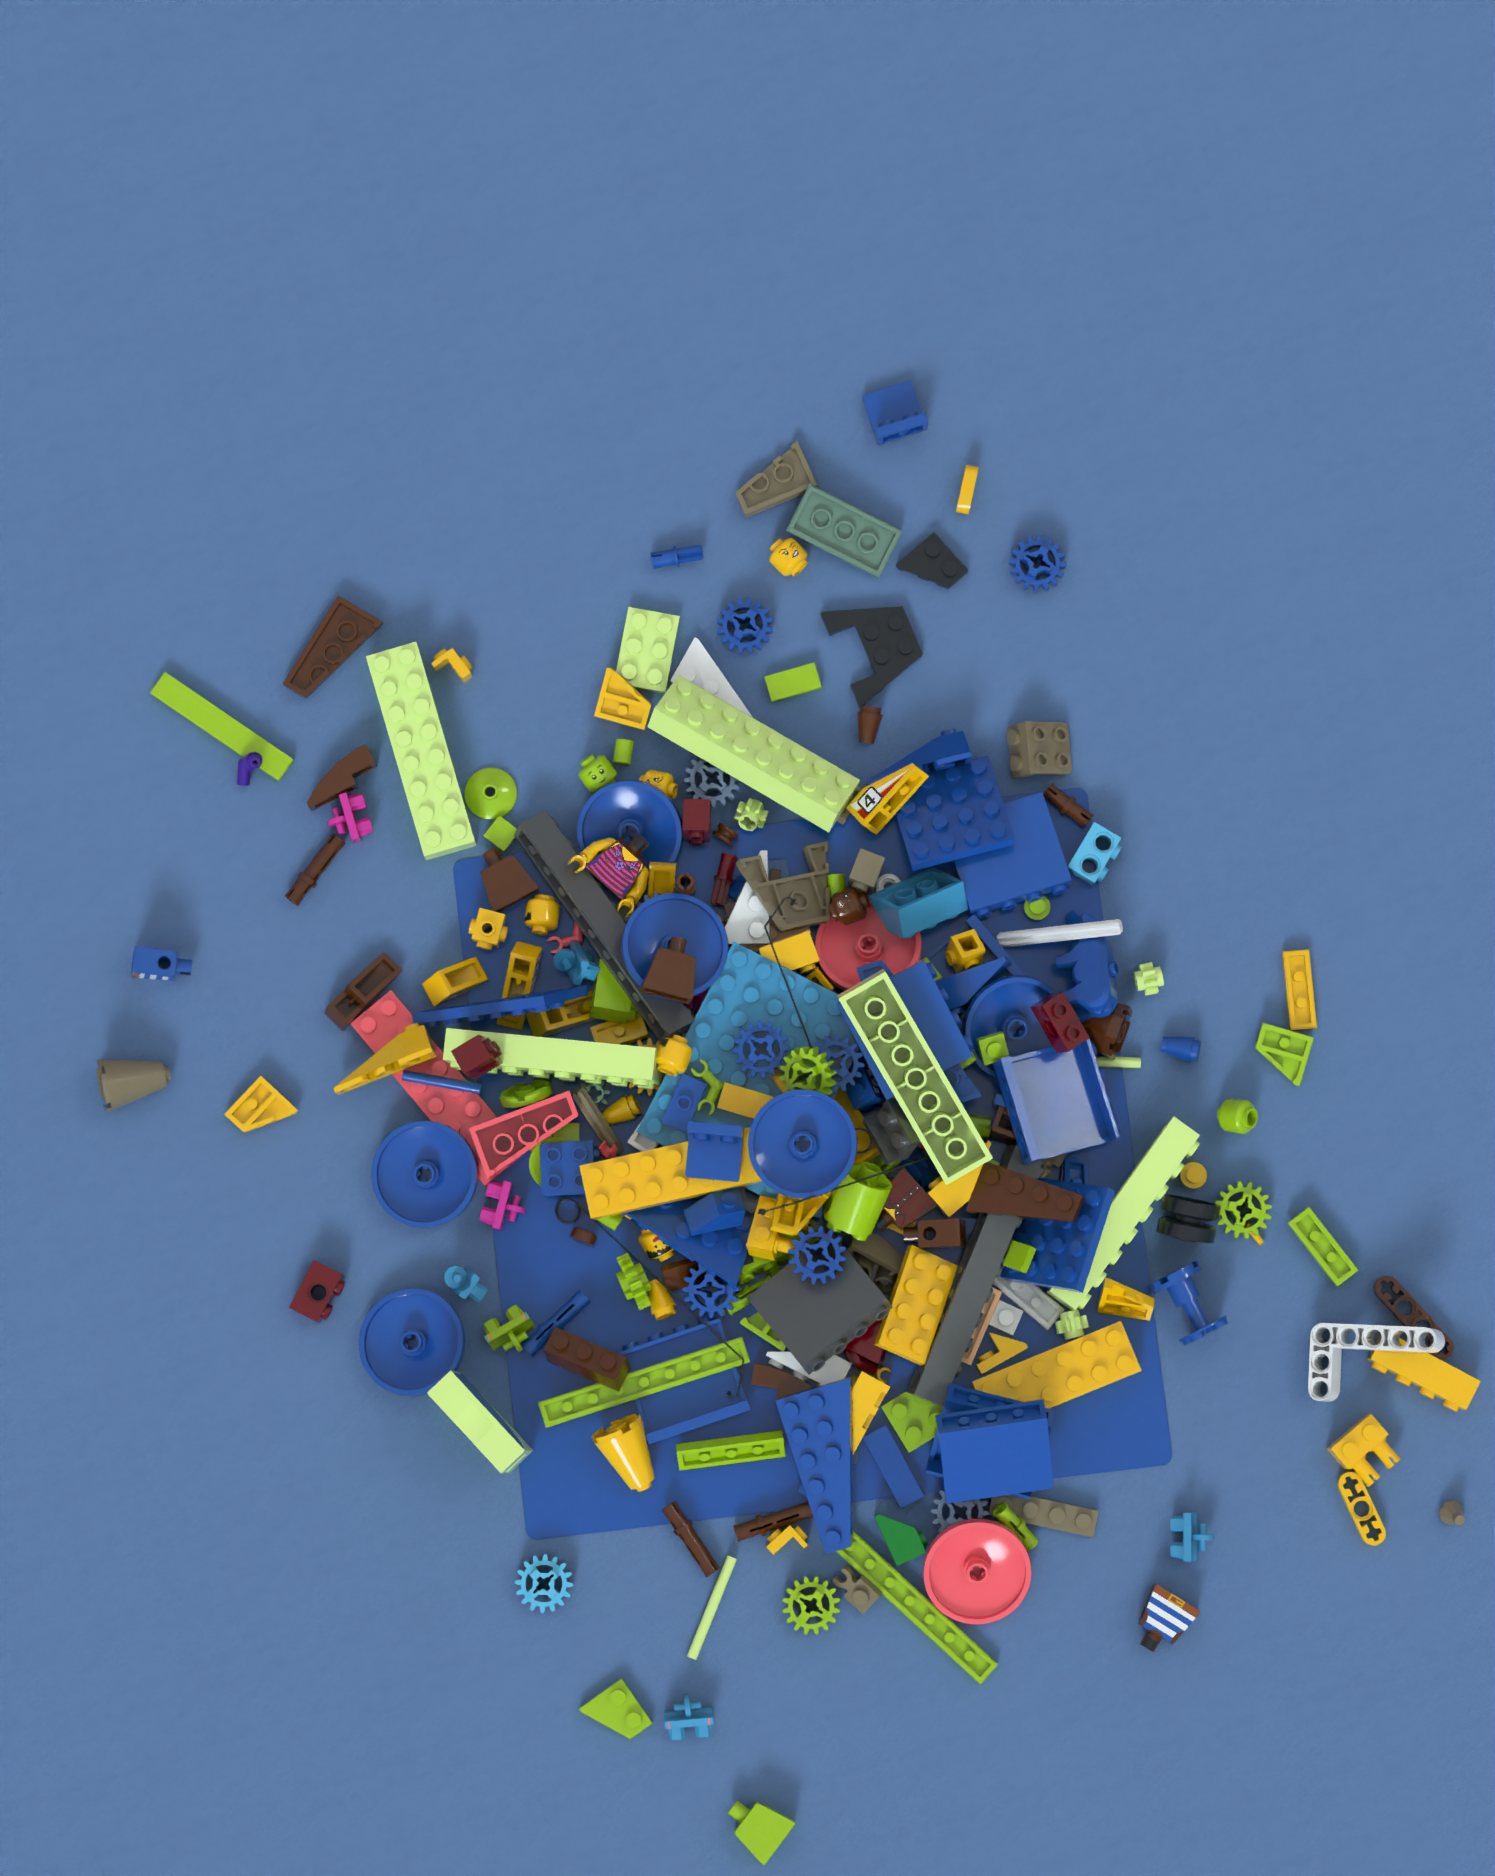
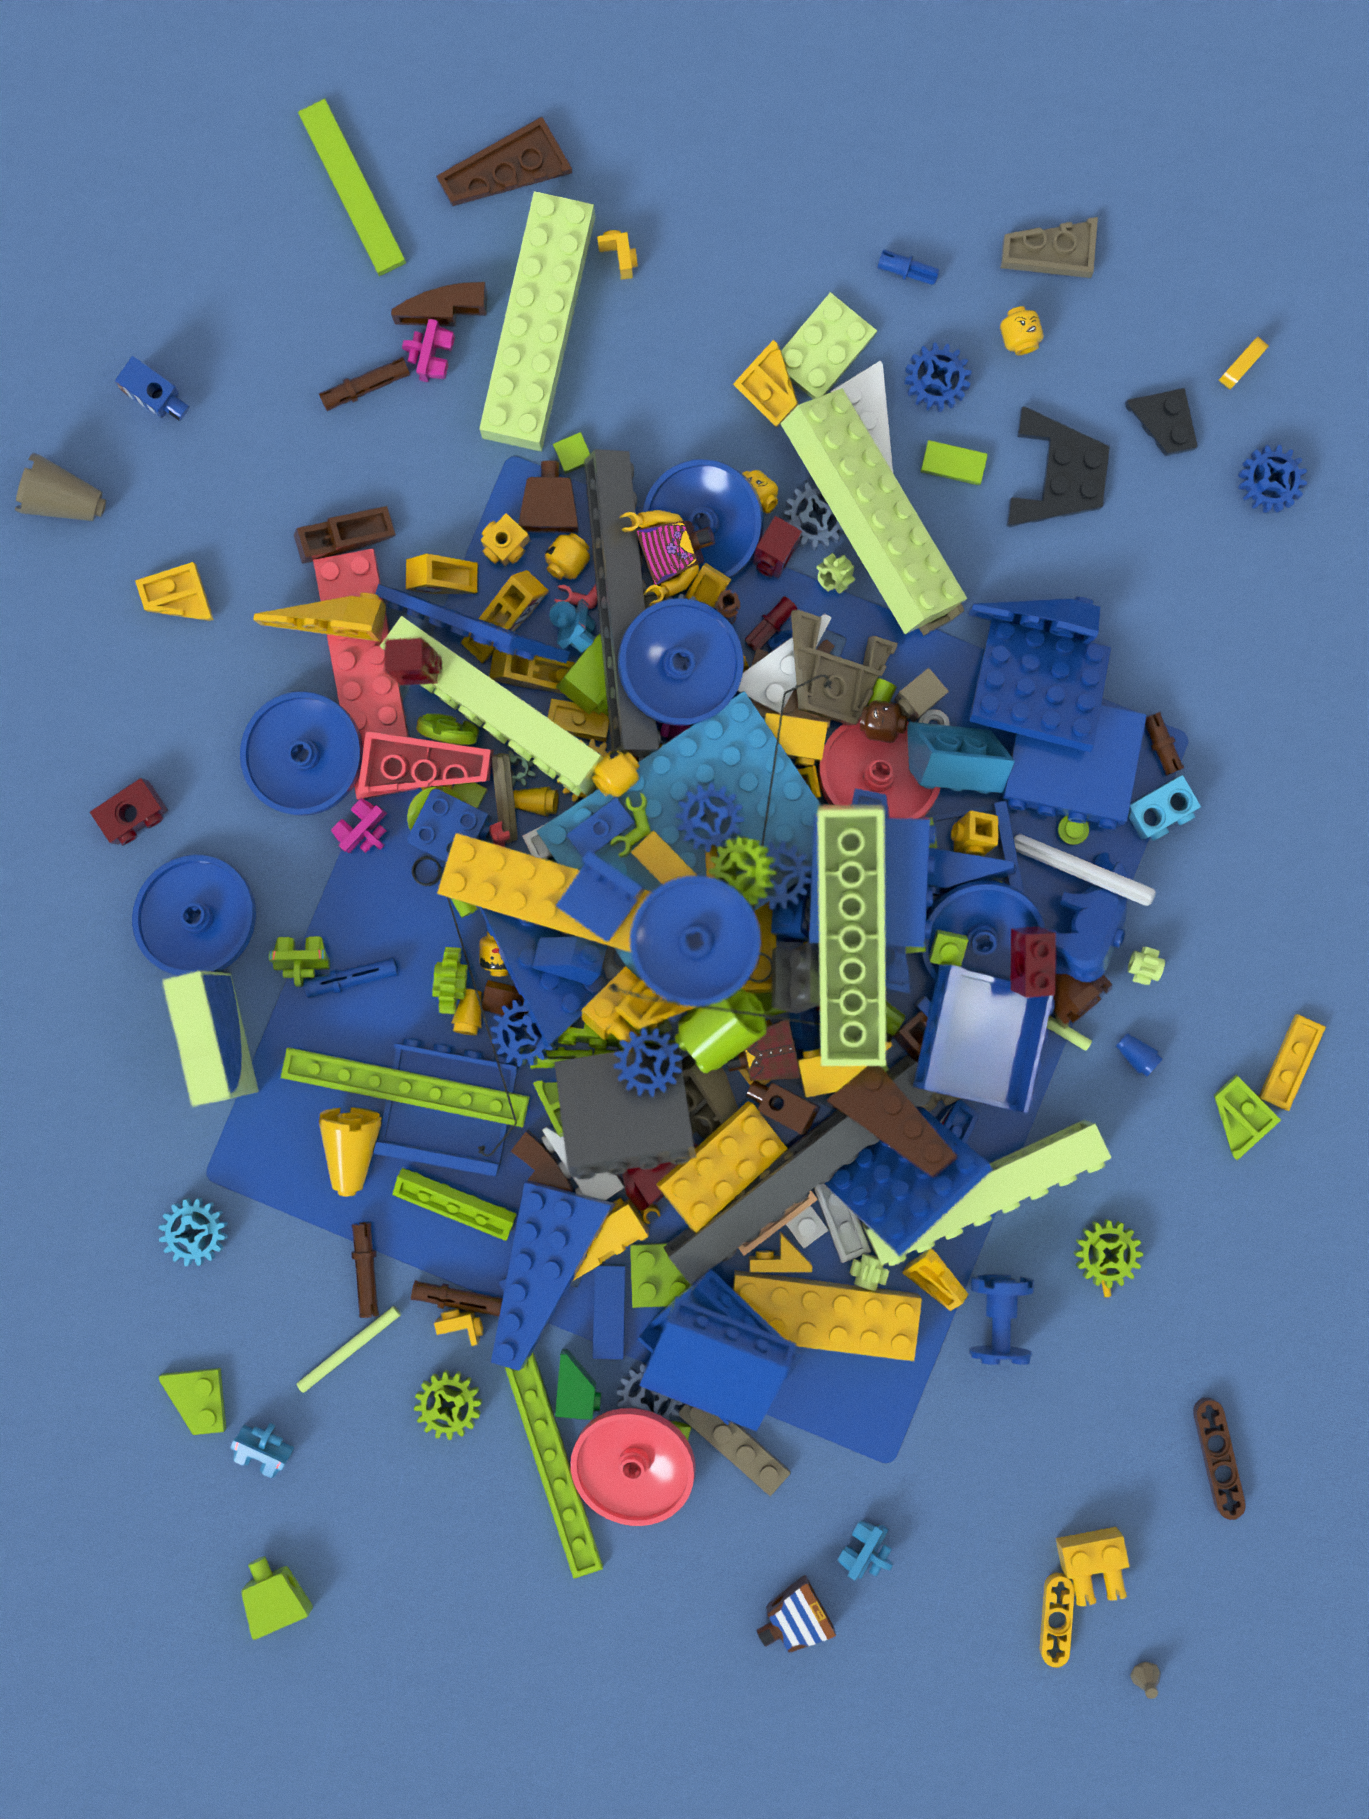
camera: 30 degrees right, 5 degrees up
dark purple arm [237,752,263,786] -> none
blue bar [402,1070,482,1094] -> none
dark azure hips [444,1265,488,1303] -> none
lime dish [465,768,517,820] -> none
reddish brown brick [543,1327,631,1392] -> none
reddish brown tile [569,1227,597,1247] -> none
lime head [578,754,617,793] -> none
lime hinge [612,739,634,766] -> none
reddish brown torso [639,937,696,1004] -> none
reddish brown bush [712,823,739,847] -> none
sand green tile [786,484,903,578] -> none
dark tan plate [832,1565,882,1614] -> none
yellow slope [846,763,929,835] -> none
reddish brown cone [857,705,883,744] -> none
blue bracket [862,381,928,445] -> none
lime pin [993,1502,1038,1551] -> none
lime tile [1003,1240,1036,1273] -> none
dark tan bracket [1007,721,1072,779] -> none
black wheel [1156,1194,1221,1243] -> none
yellow plate [1180,1162,1207,1189] -> none
lime head [1217,1098,1258,1134] -> none
lime plate [1287,1207,1359,1287] -> none
white beam [1308,1323,1445,1402] -> none
yellow brick [1367,1333,1481,1412] -> none

